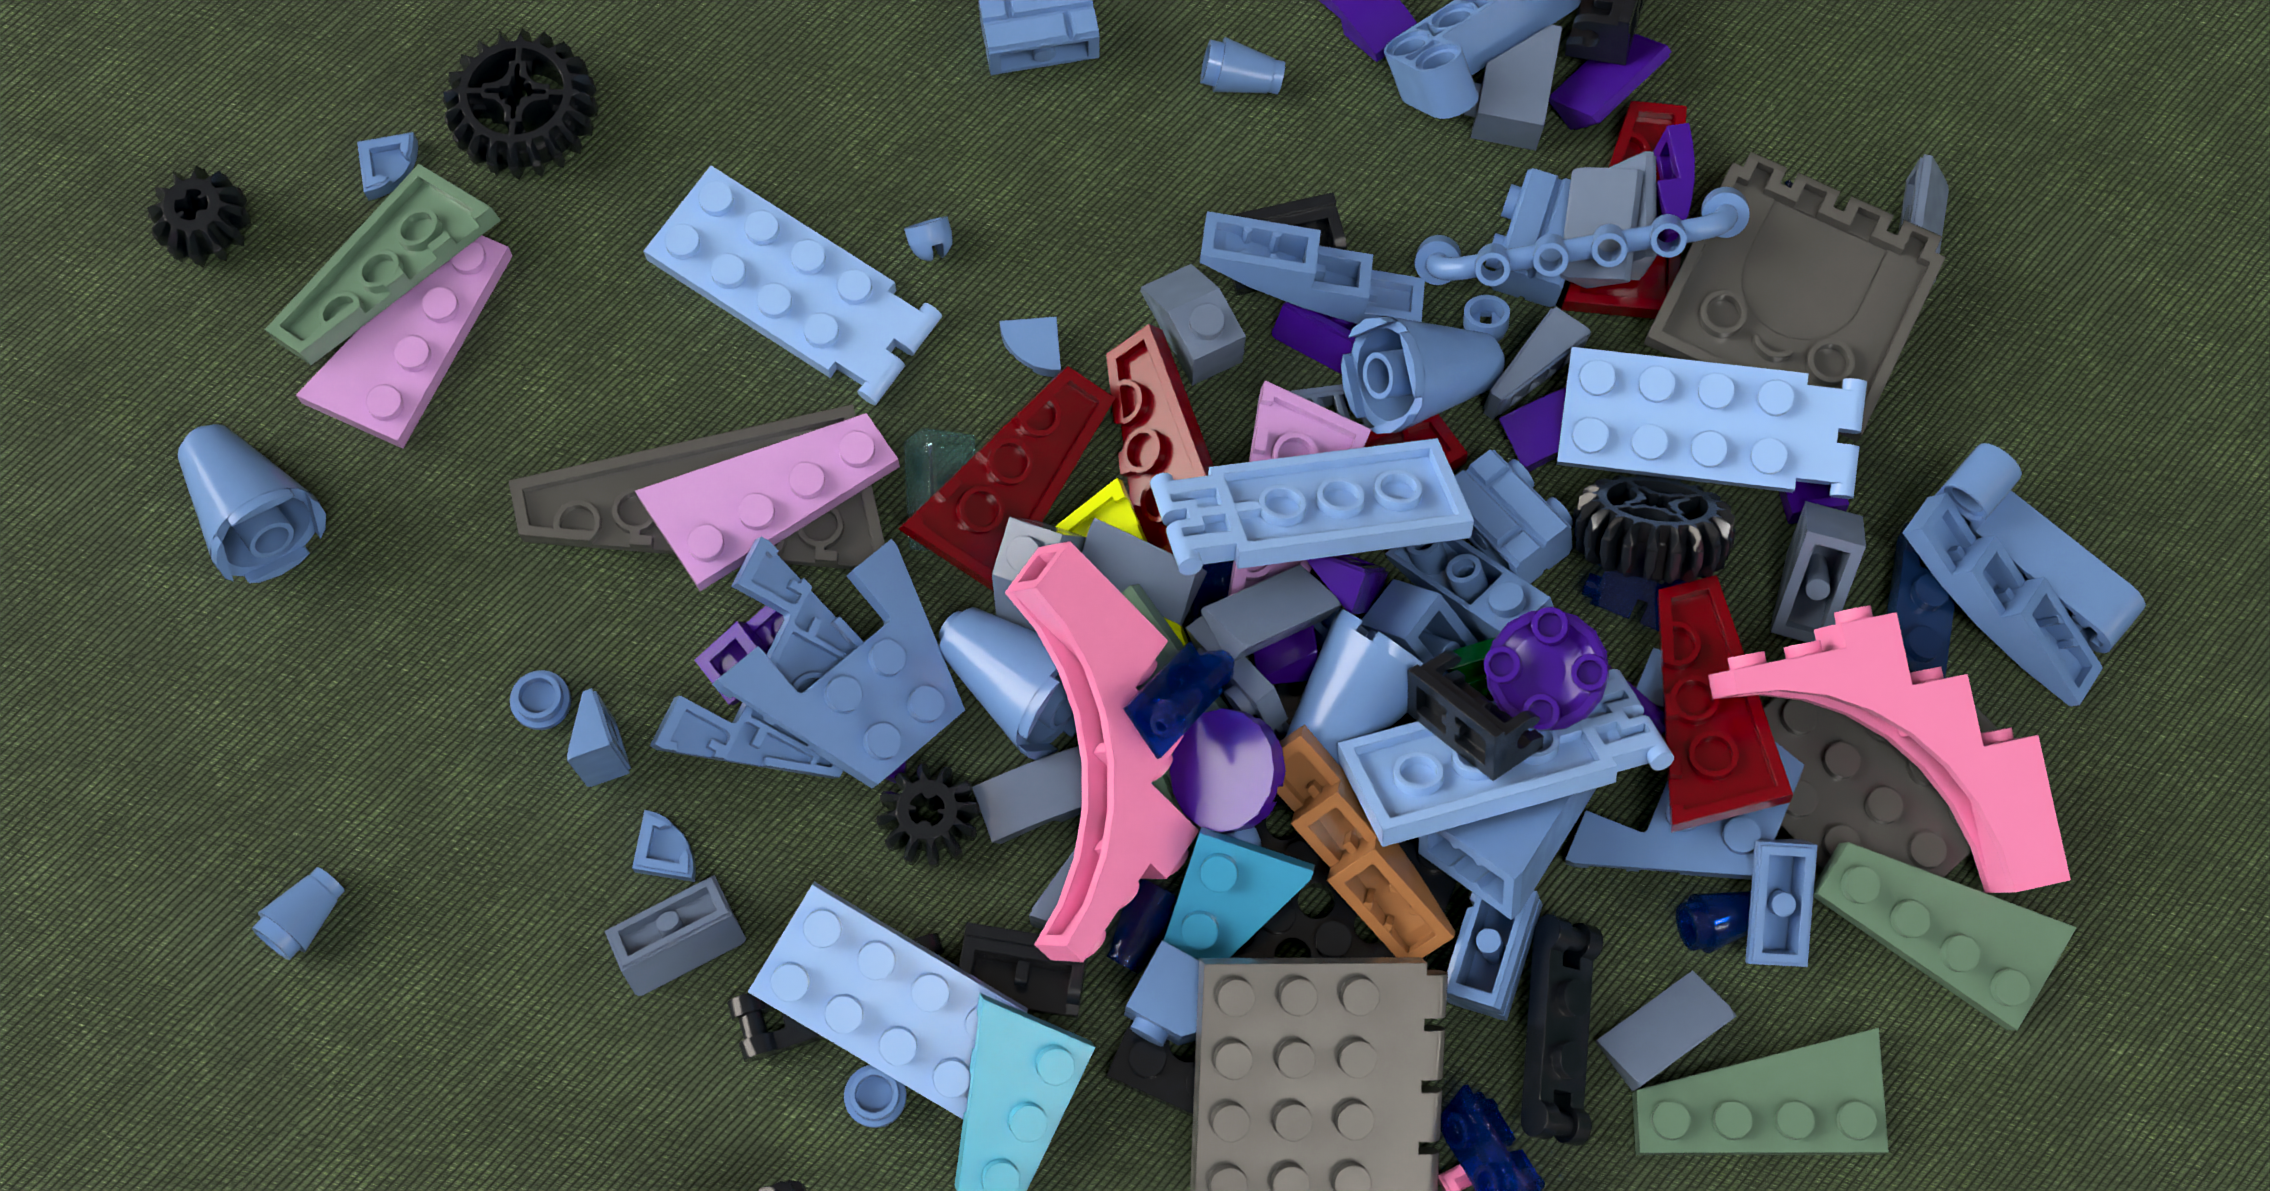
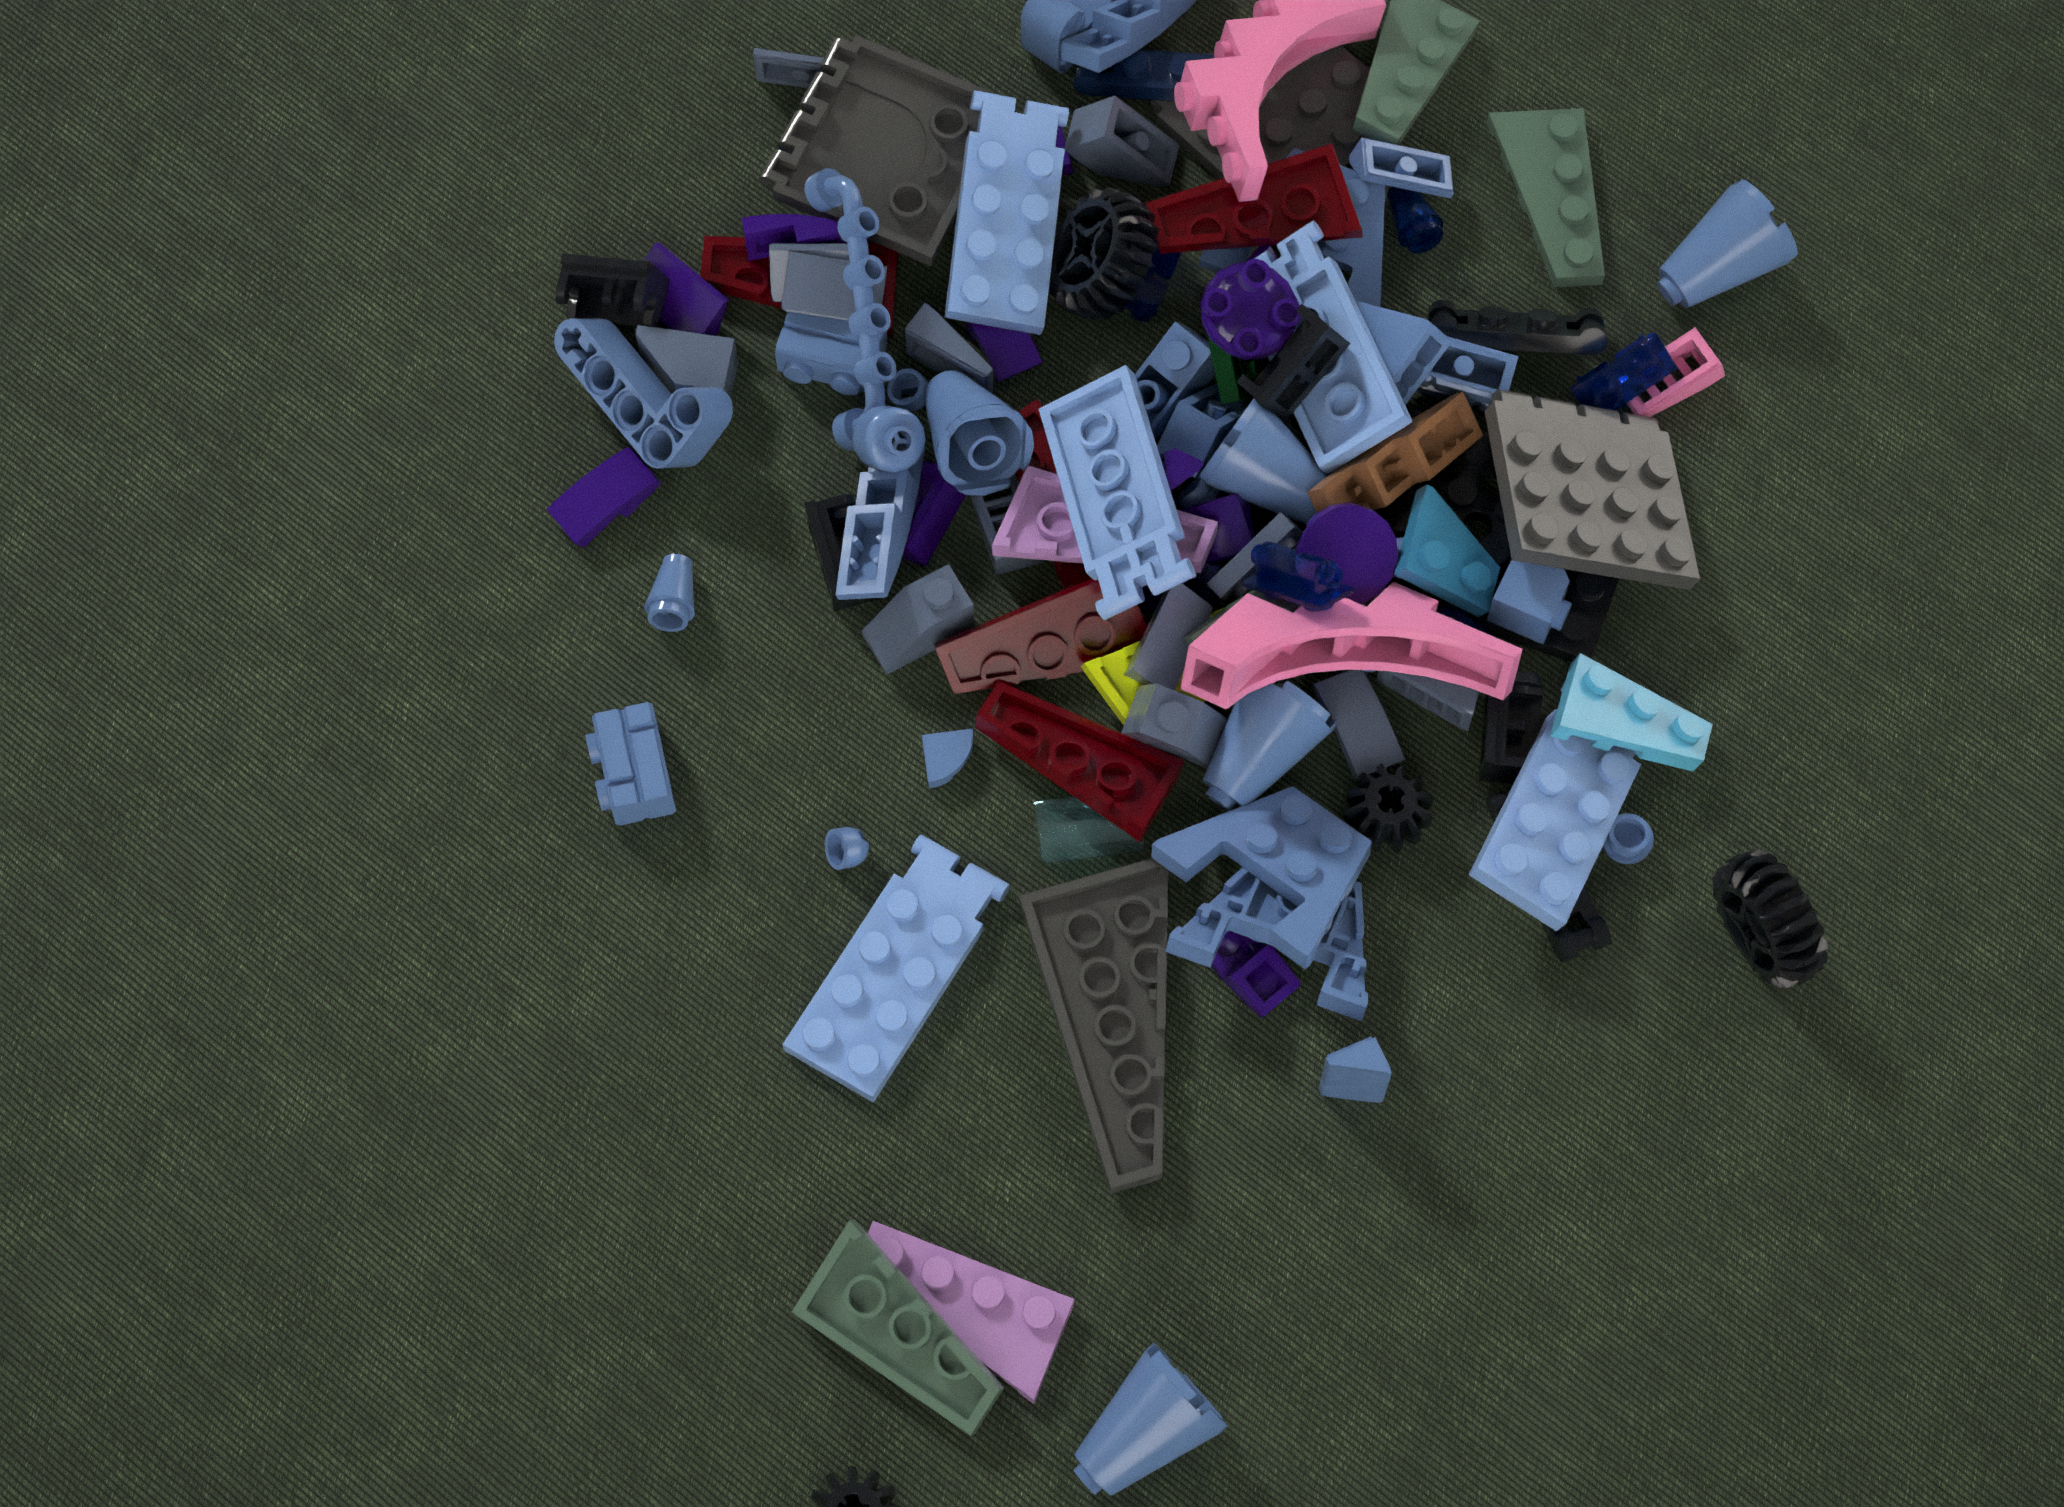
camera: 90 degrees left, 5 degrees down
medium blue cone [252,867,345,960] -> none
medium blue tile [357,132,418,200] -> none
black gear [443,28,598,180] -> none
medium blue plate [510,670,571,730] -> none
sand blue slope [605,875,746,996] -> none
medium blue tile [632,810,696,882] -> none
lavender wing [635,413,900,591] -> none
sand blue slope [1200,564,1341,663] -> none
medium blue brick [1455,449,1573,584] -> none
sand blue slope [1595,970,1737,1092] -> none
none -> medium blue head [852,405,926,473]

